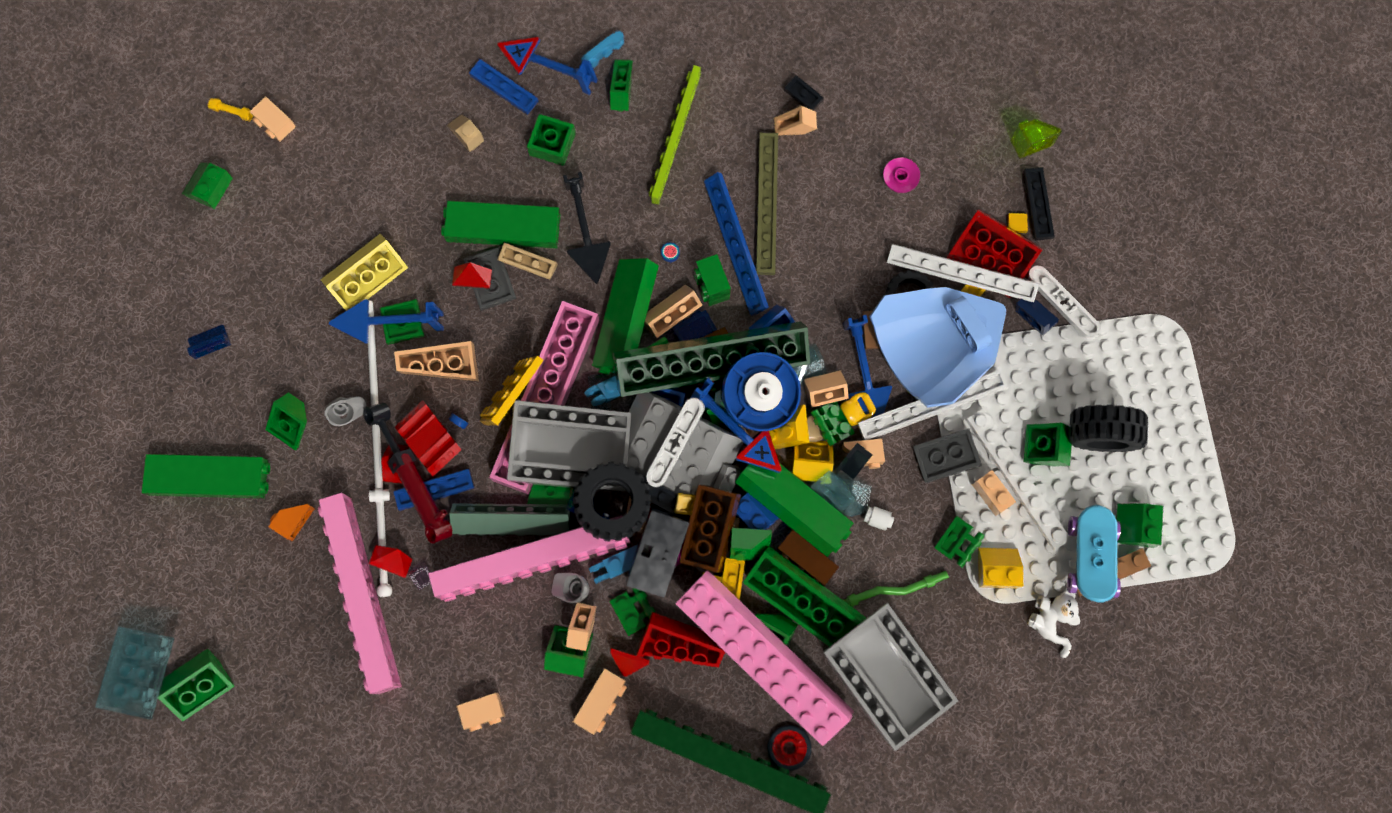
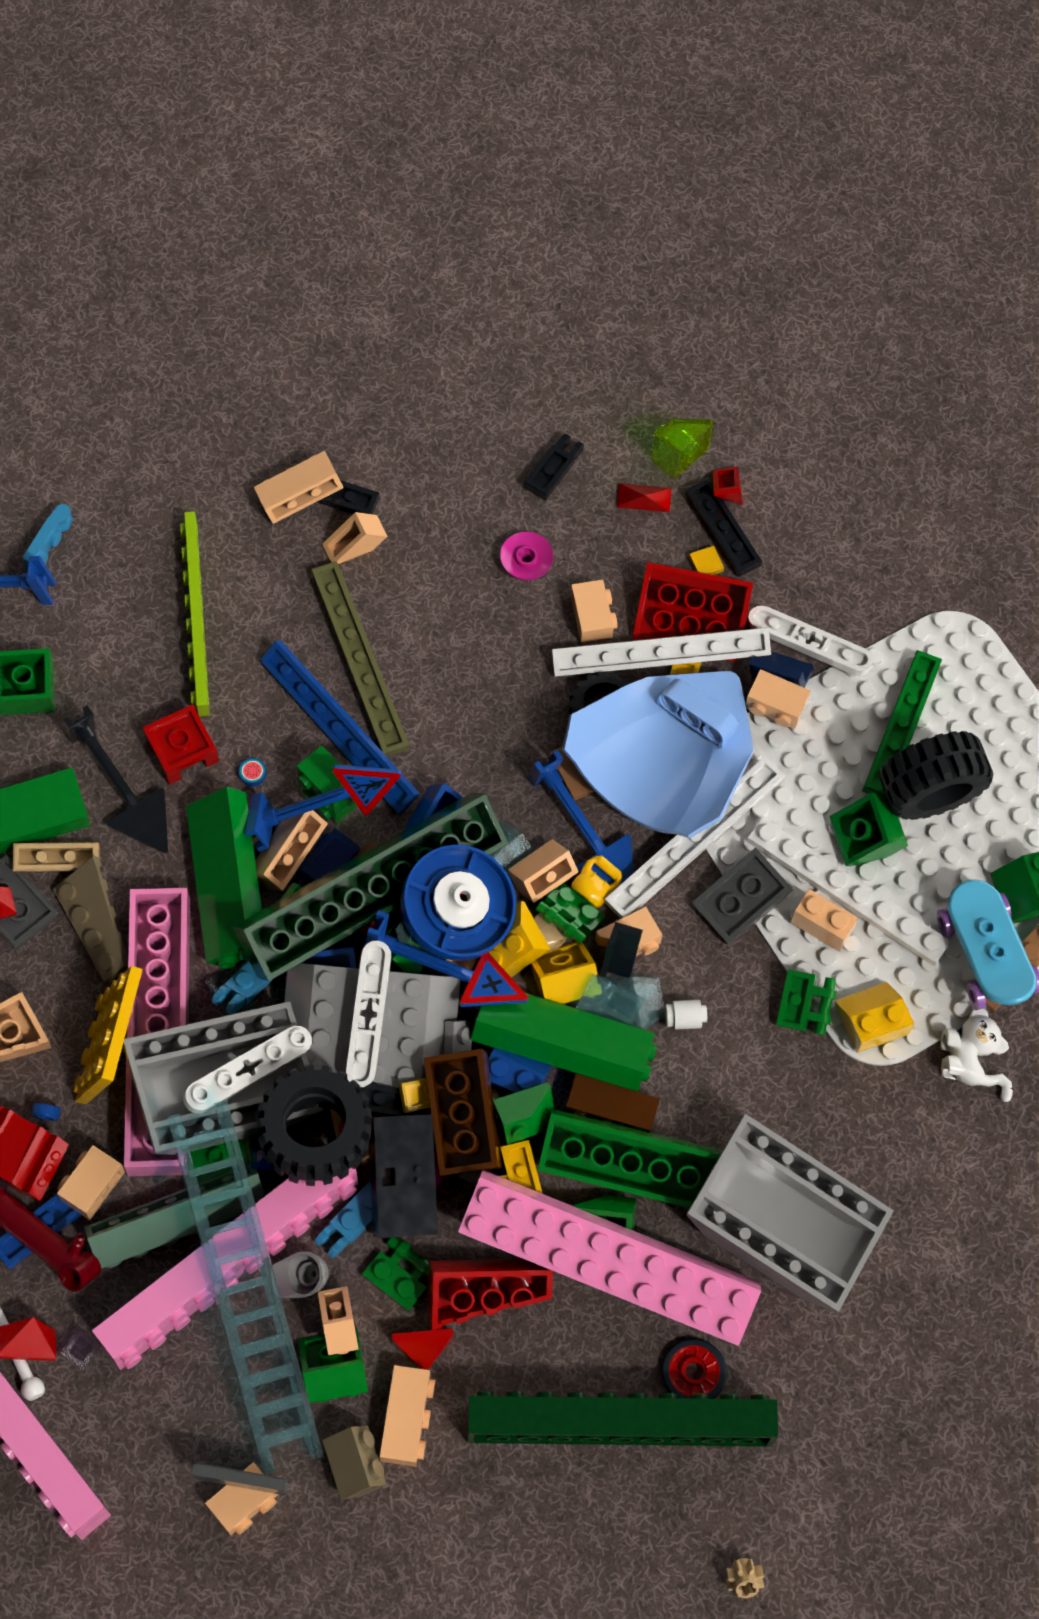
camera: 25 degrees left, 10 degrees down
green slope [610,60,633,111] -> none
bright green bar [843,571,949,607] -> none
none -> dark tan wing [53,856,128,982]
none -> light nougat brick [57,1145,125,1220]
none -> red panel [142,704,219,785]
none -> clear light blue ladder [167,1100,324,1475]
none -> white piece [183,1026,312,1113]
none -> dark grey tile [192,1463,288,1496]
none -> blue piece [245,765,401,852]
none -> light nougat brick [254,451,344,524]
none -> dark tan brick [322,1426,387,1500]
none -> black hinge [524,434,584,501]
none -> light nougat brick [571,580,617,643]
none -> red slope [617,483,672,513]
none -> red slope [712,466,743,505]
none -> light nougat brick [746,669,811,729]
none -> green tile [862,650,942,795]

